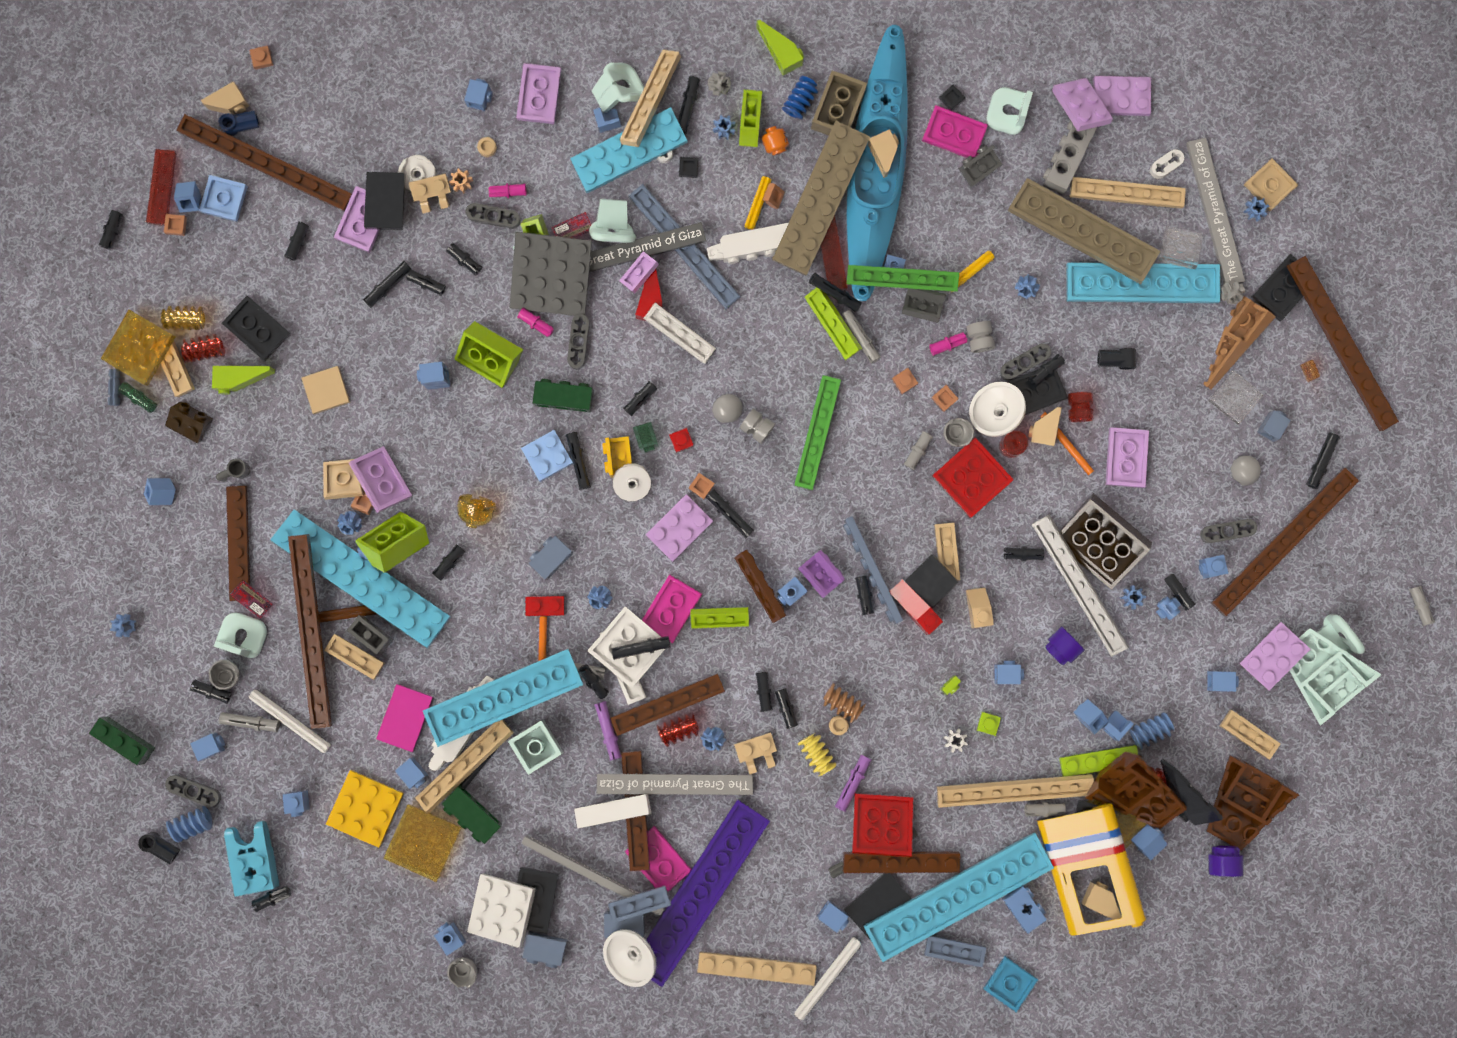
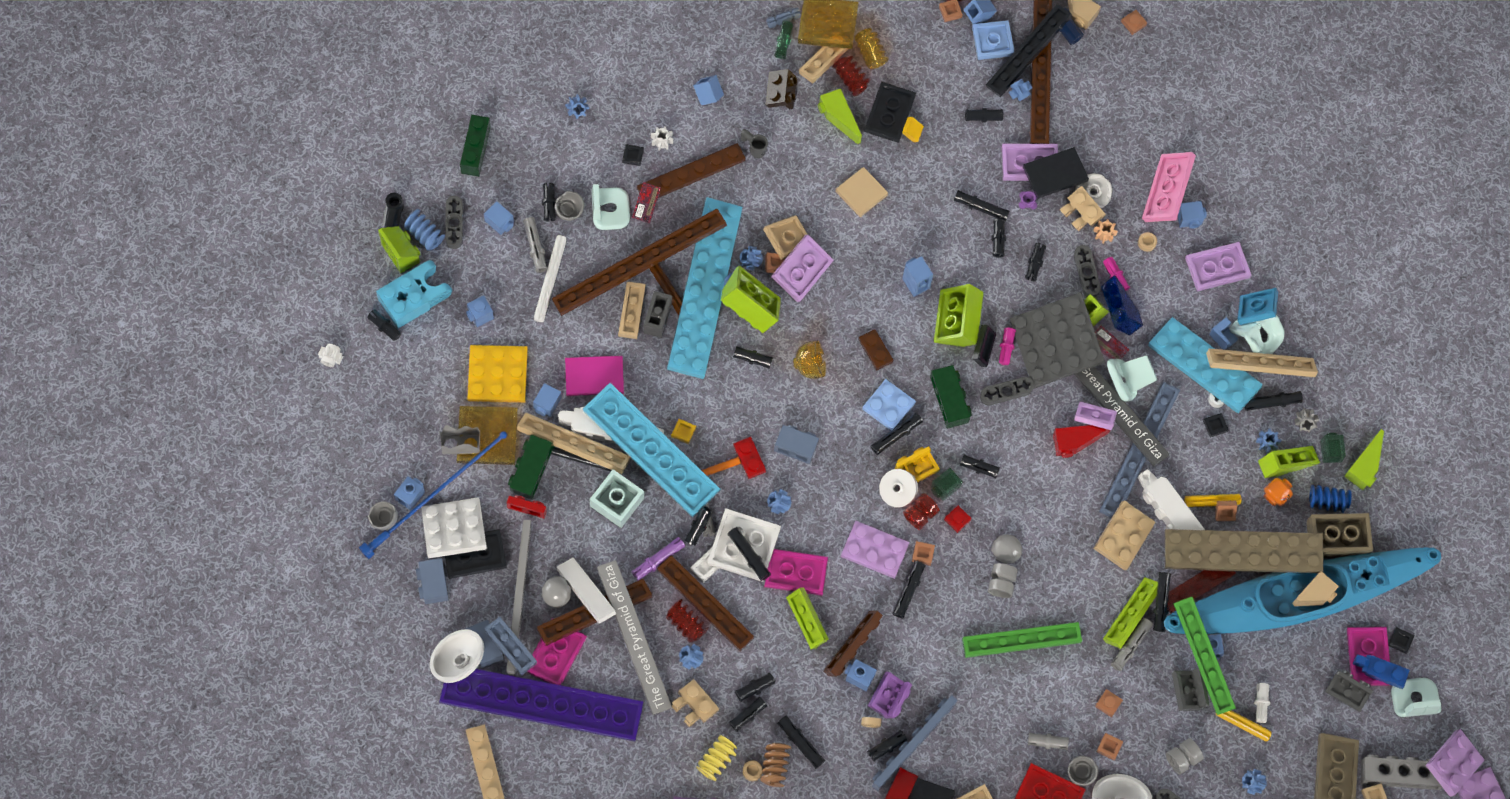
camera: 60 degrees right, 15 degrees down
white tile [643,303,716,364] -> none
dark pink axle [929,332,967,356] -> none
none -> white gear [318,344,343,367]
none -> blue piece [359,431,507,559]
none -> lime slope [378,226,421,274]
none -> light grey piece [439,425,480,454]
none -> red plate [507,495,547,519]
none -> light grey hair [542,576,571,608]
none -> black tile [622,144,644,166]
none -> white gear [651,127,673,151]
none -> yellow tile [671,419,696,444]
none -> black pin [777,715,826,769]
none -> reddish brown plate [858,329,894,371]
none -> tan tile [861,717,882,728]
none -> yellow tile [902,117,924,142]
none -> clear red wheel [903,493,940,530]
none -> black tile [972,325,996,367]
none -> black plate [986,3,1072,98]
none -> medium blue gear [1009,79,1032,101]
none -> medium lavender plate [1019,191,1037,210]
none -> tan plate [1093,500,1156,570]
none -> clear blue slope [1101,275,1143,336]
none -> bright pink plate [1142,152,1196,222]
none -> dark azure tile [1238,288,1278,325]
none -> white axle [1254,683,1270,723]
none -> clear green brick [1320,433,1346,463]
none -> blue hinge [1353,654,1410,689]

